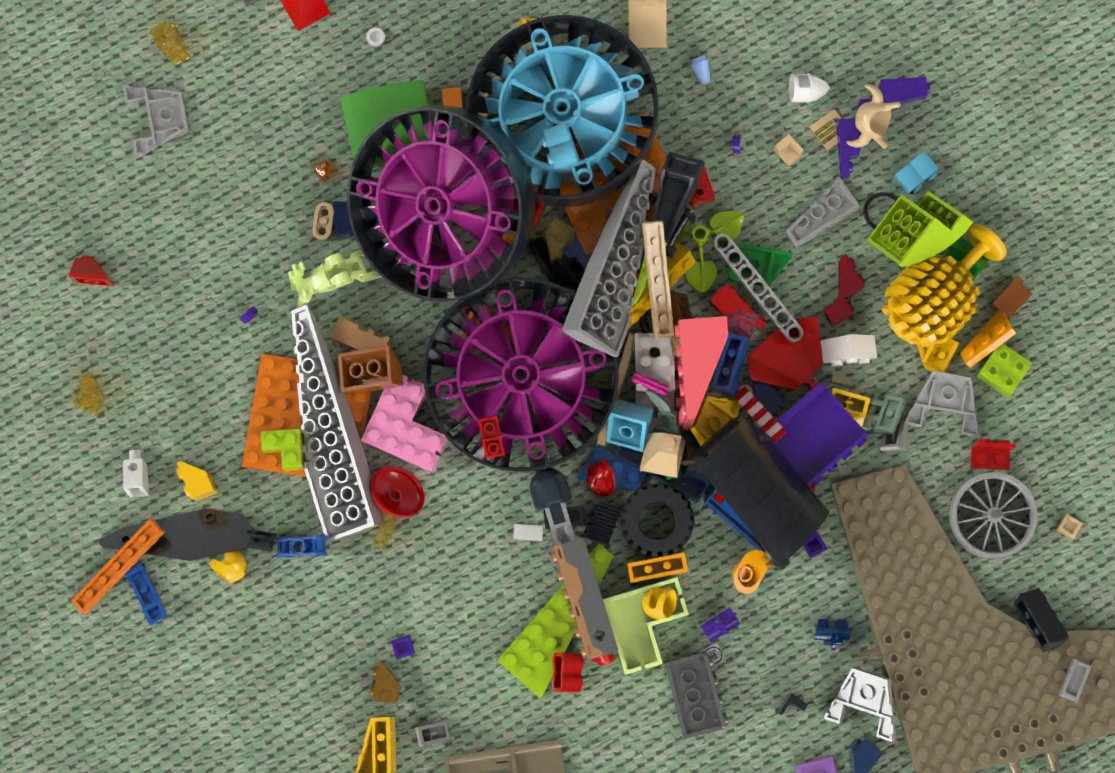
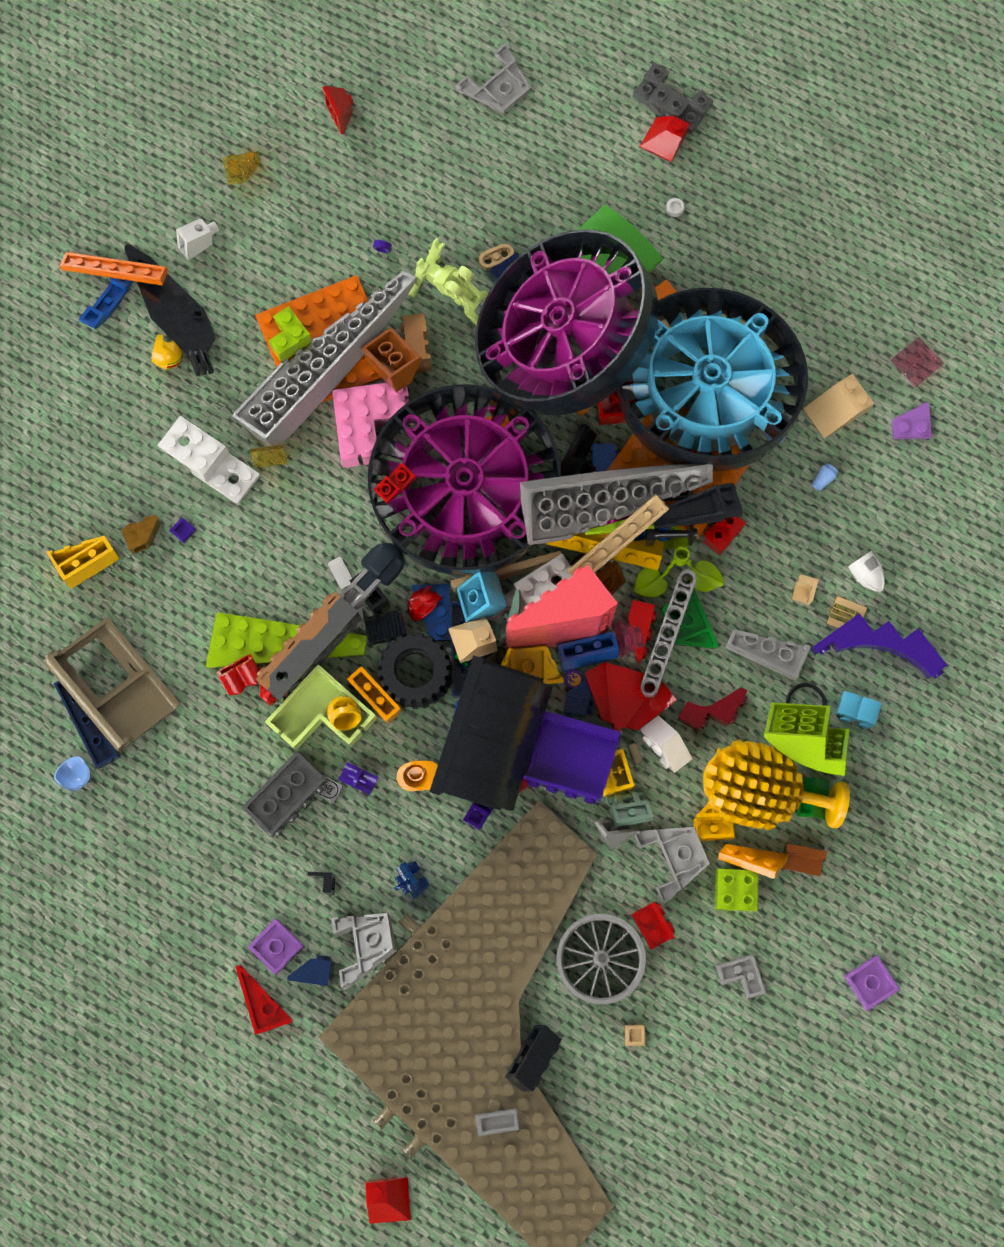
camera: 55 degrees right, 5 degrees down
clear yellow slope [150,22,190,65] -> none
yellow slope [176,461,218,501] -> none
blue piece [275,536,328,558] -> none
clear orange tile [312,158,338,184] -> none
red dish [370,466,425,518] -> none
light grey slope [415,721,450,747] -> none
medium azure brick [541,123,578,169] -> none
clear yellow slope [545,217,576,264] -> none
dark pink axle [632,372,669,396] -> none
dark purple tile [732,135,741,154] -> none
sticker [733,386,787,443] -> none
tan piece [846,84,901,149] -> none
none -> white bracket [158,416,260,505]
none -> light grey tile [715,954,766,999]

